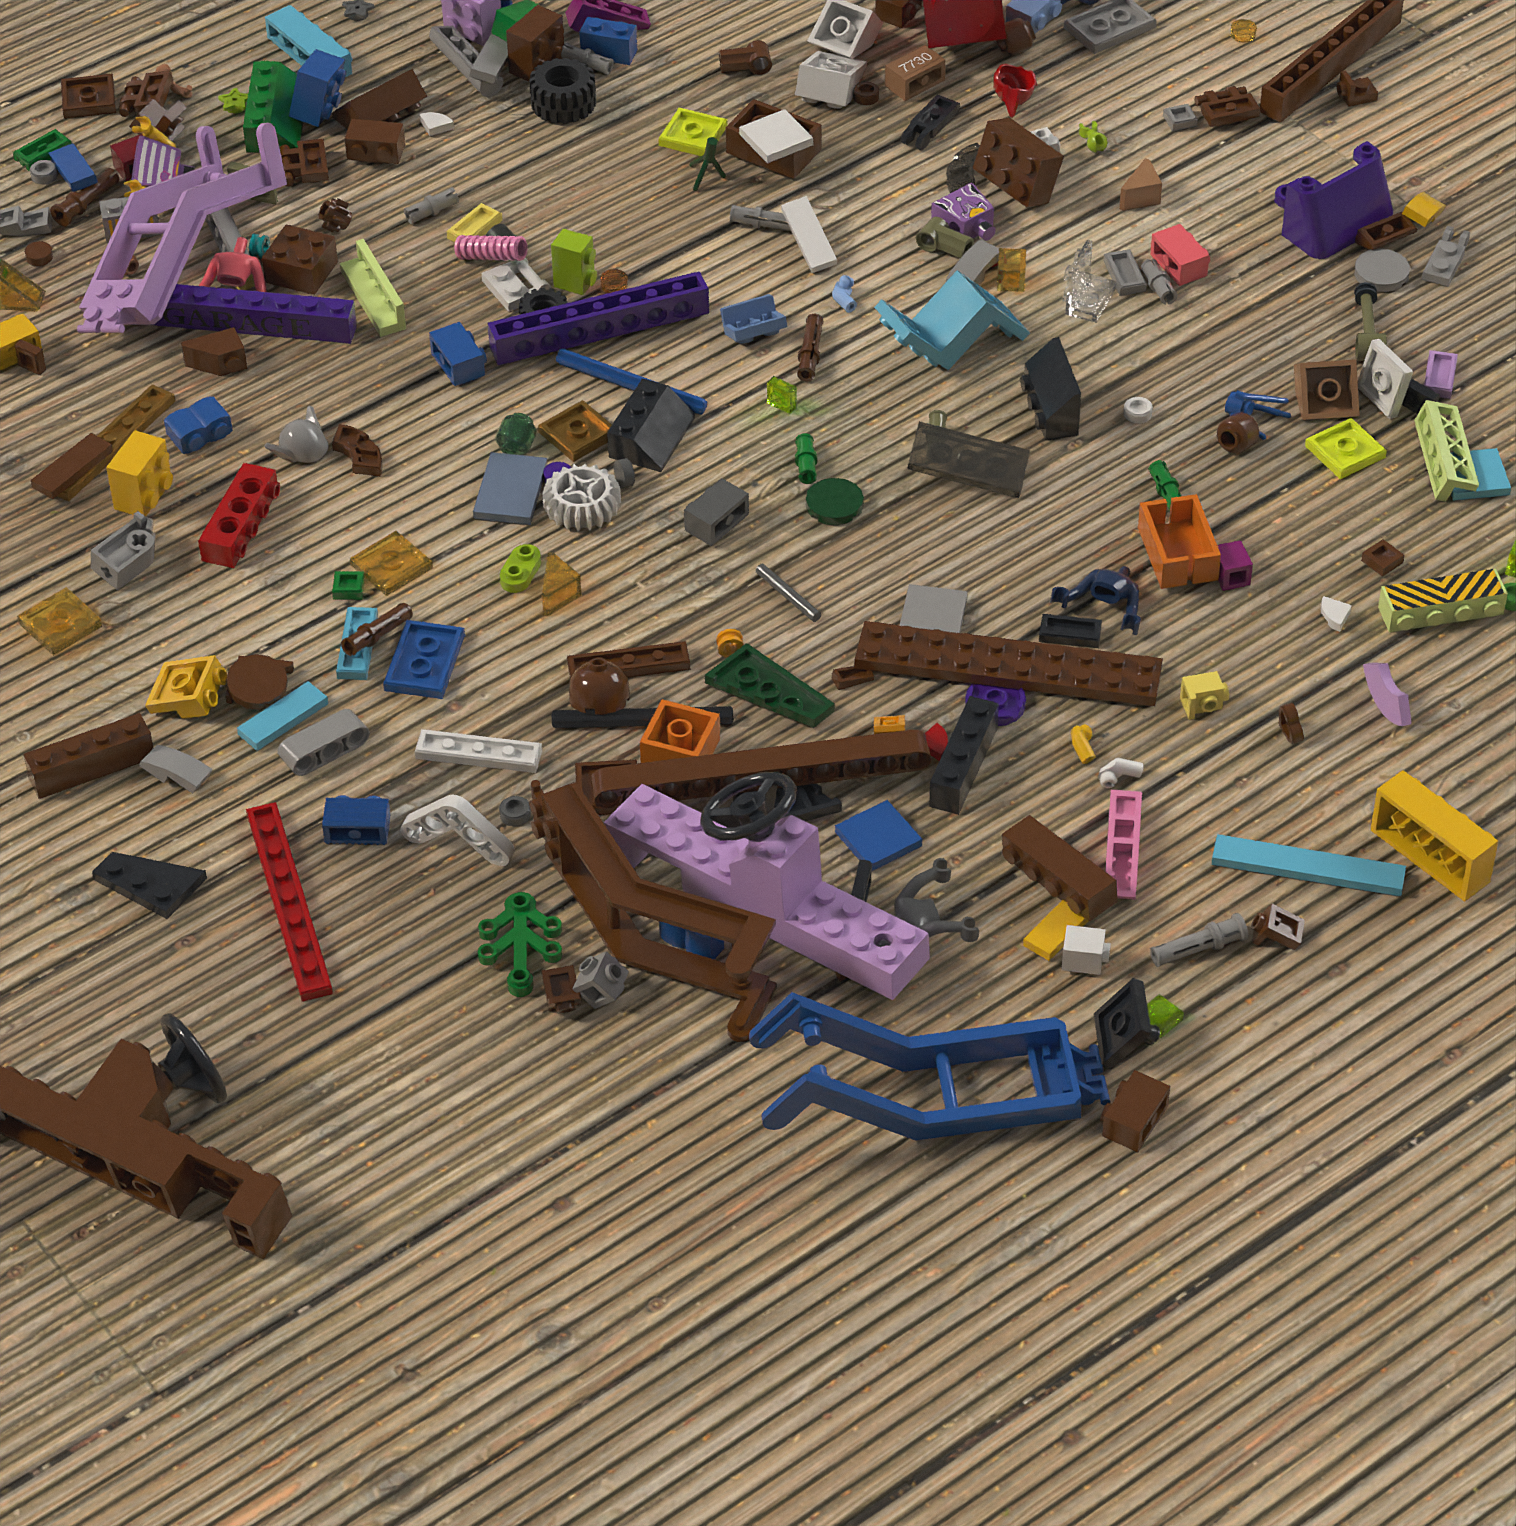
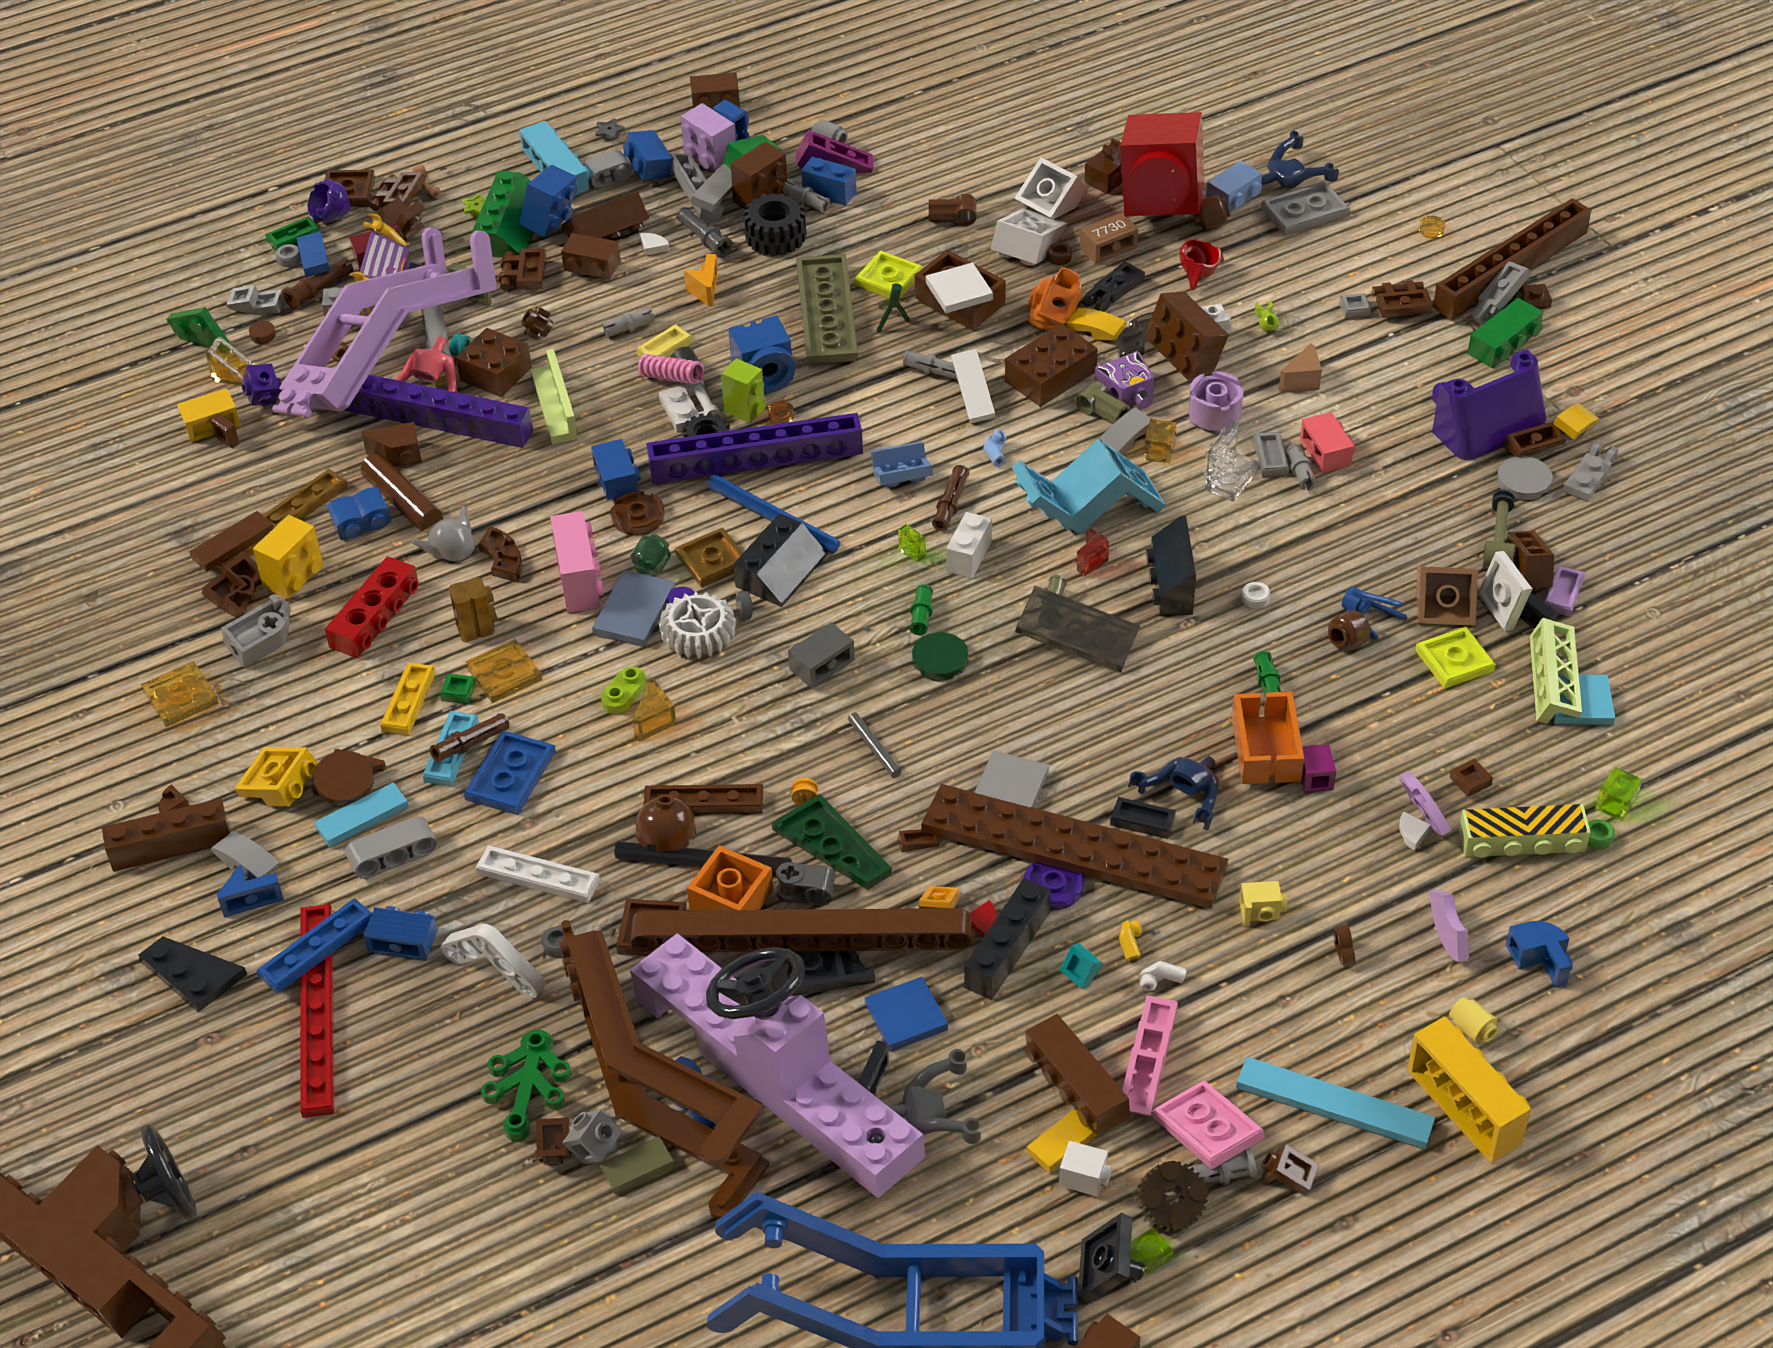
camera: 10 degrees right, 0 degrees up
none -> reddish brown tile [158,784,189,813]
none -> reddish brown slope [202,552,261,618]
none -> blue slope [217,864,284,917]
none -> dark purple brick [242,363,282,406]
none -> blue tile [256,898,372,994]
none -> dark purple hair [307,179,351,223]
none -> reddish brown brick [361,453,443,531]
none -> yellow tile [380,662,436,736]
none -> pearl gold brick [449,577,498,643]
none -> bright pink brick [550,511,604,613]
none -> light grey beam [583,150,634,188]
none -> olive tile [600,1136,674,1194]
none -> reddish brown tile [610,491,665,536]
none -> blue brick [623,130,673,181]
none -> dark grey pin [676,207,733,258]
none -> light orange slope [684,254,718,306]
none -> blue piece [728,315,796,394]
none -> dark grey piece [776,862,836,906]
none -> olive plate [796,254,858,364]
none -> white brick [946,512,992,578]
none -> reddish brown brick [1005,323,1098,407]
none -> orange piece [1027,268,1082,331]
none -> teal tile [1060,943,1103,989]
none -> yellow slope [1066,308,1127,340]
none -> clear red bracket [1077,528,1109,577]
none -> dark brown brick [1136,1161,1209,1233]
none -> bright pink tile [1152,1080,1265,1170]
none -> lavender brick [1189,371,1244,434]
none -> lavender tile [1399,771,1452,836]
none -> light yellow brick [1449,997,1498,1044]
none -> green brick [1467,298,1543,368]
none -> light grey hinge [1471,261,1531,326]
none -> blue brick [1506,921,1573,988]
none -> reddish brown slope [1507,531,1554,591]

